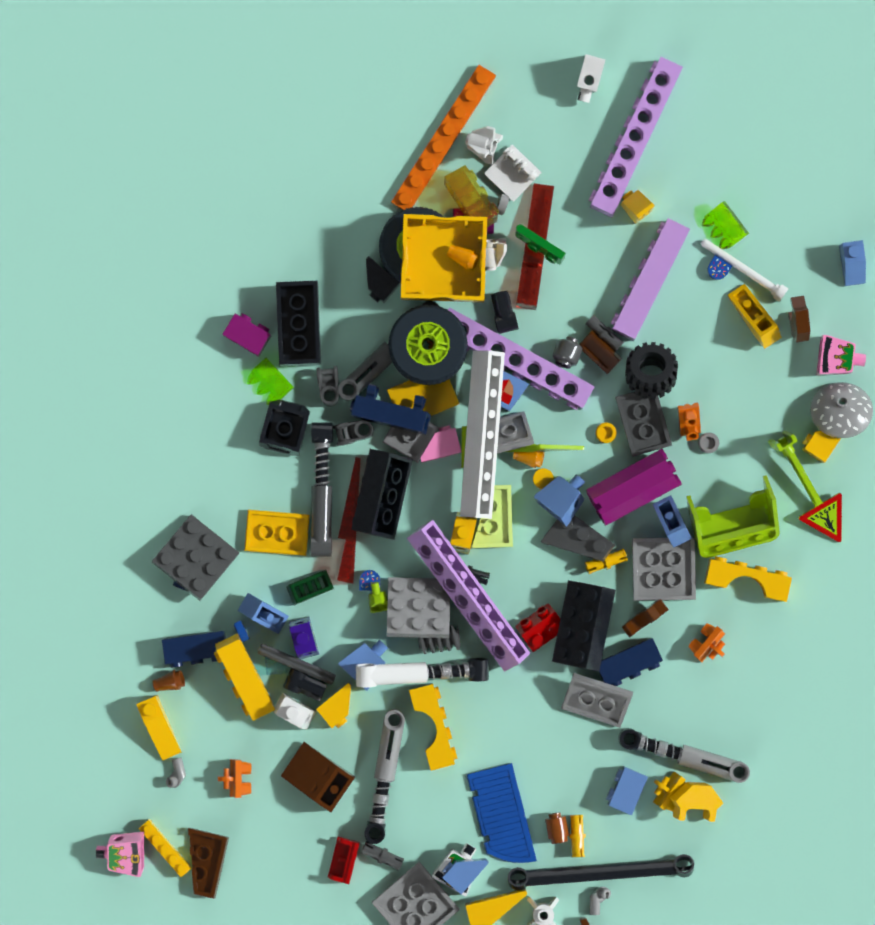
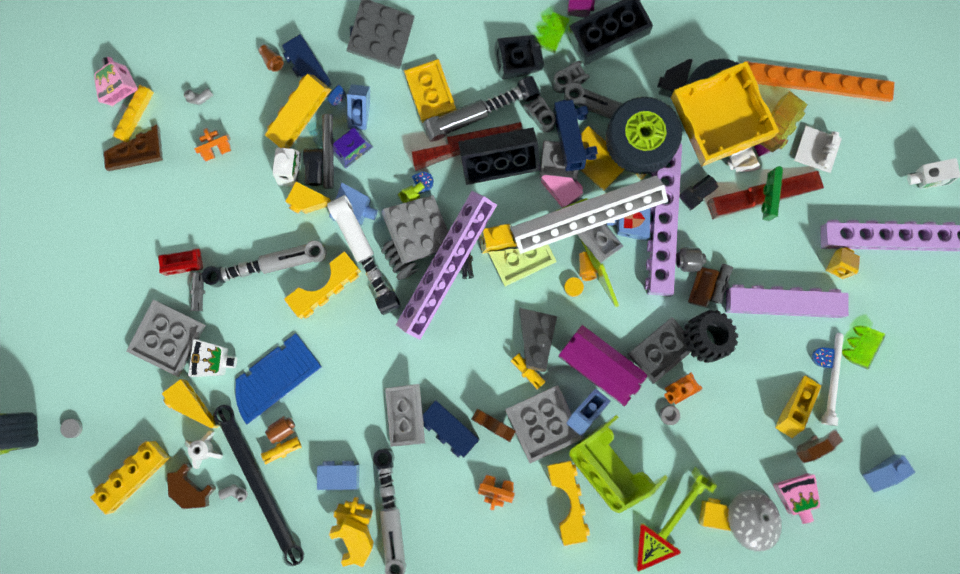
camera: 75 degrees right, 5 degrees down
yellow slope [136,695,182,761] -> none
reddish brown slope [281,742,355,812] -> none
dark green slope [286,570,334,606] -> none
medium blue slope [442,858,489,895] -> none
light orange cone [447,245,480,270] -> none
white brick [465,126,503,165] -> none
light grey tile [495,194,509,215] -> none
red bracket [515,603,560,652] -> none
medium blue torso [534,474,585,527] -> none
black brick [552,580,616,671] -> none
yellow tile [596,422,616,443] -> none

